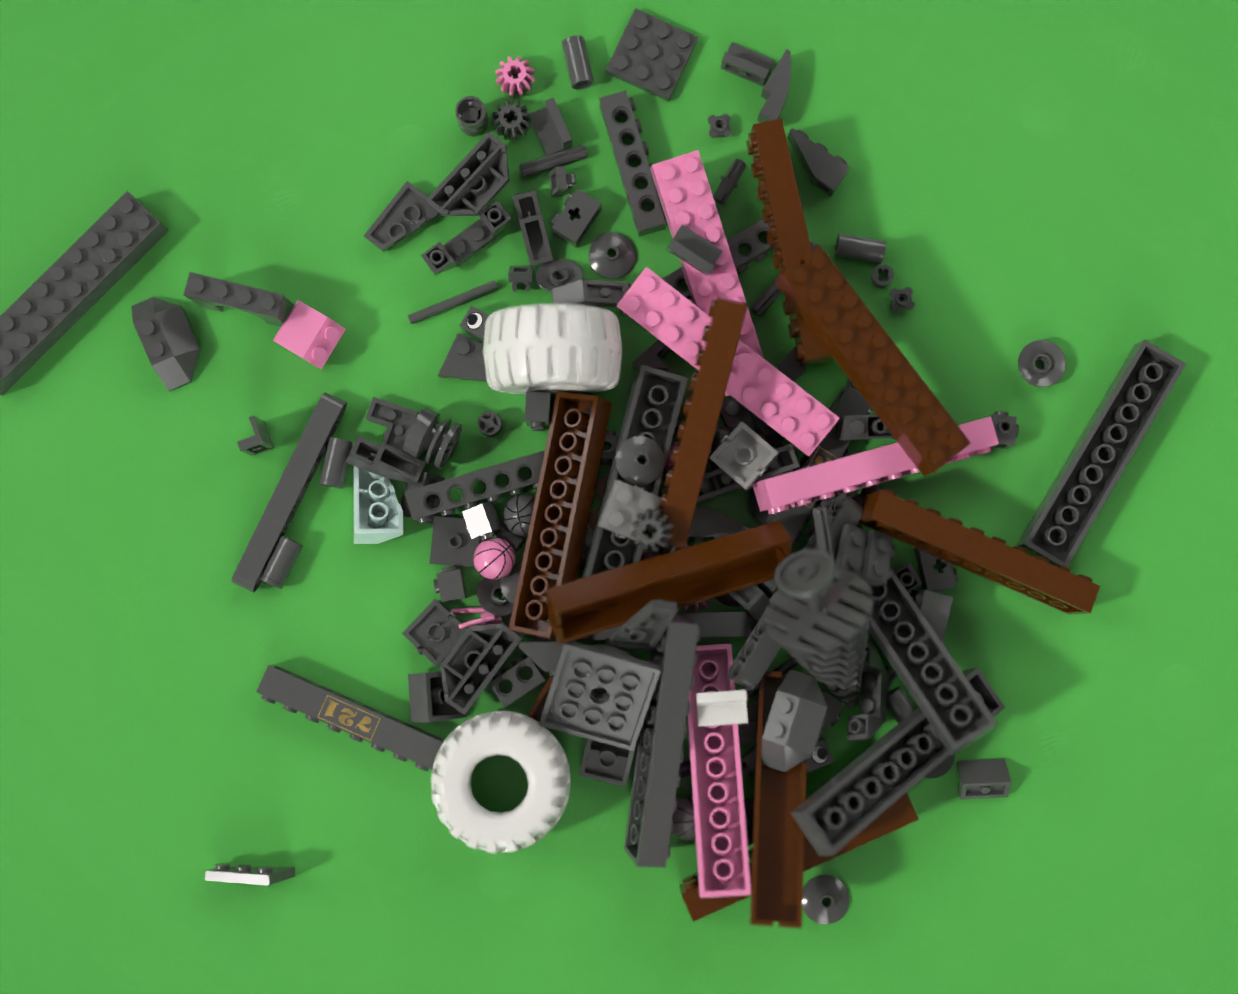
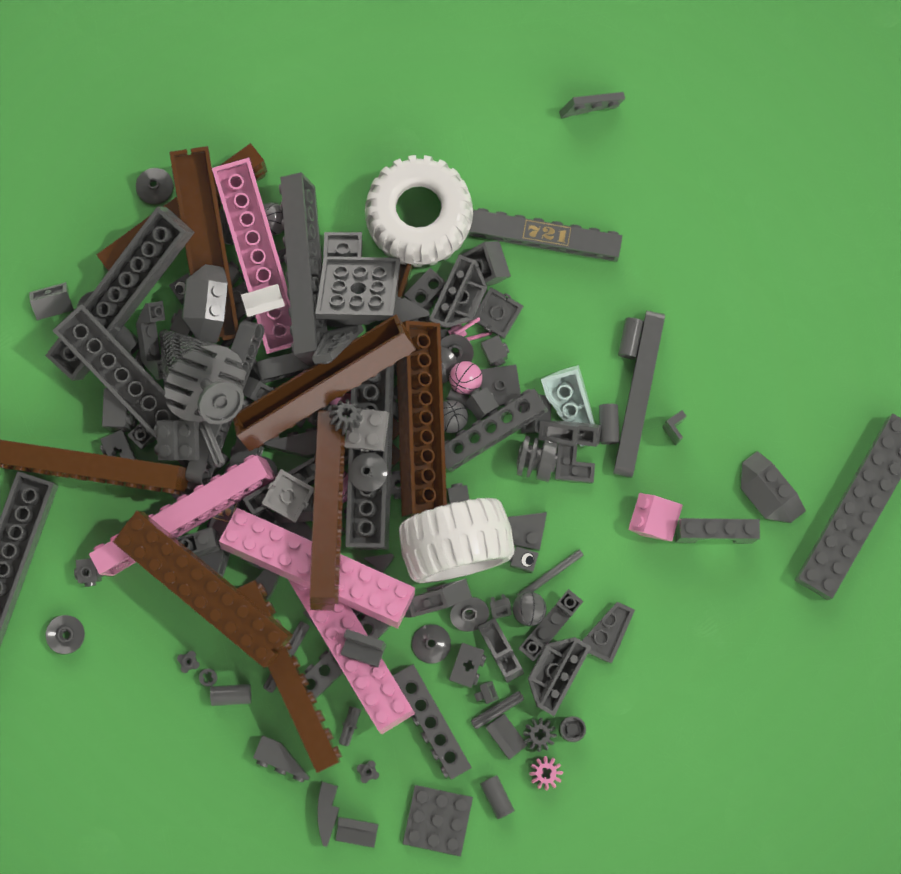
camera: 165 degrees right, 5 degrees down
dark grey wheel [478,411,503,437] -> none
none -> dark grey piece [512,592,547,626]

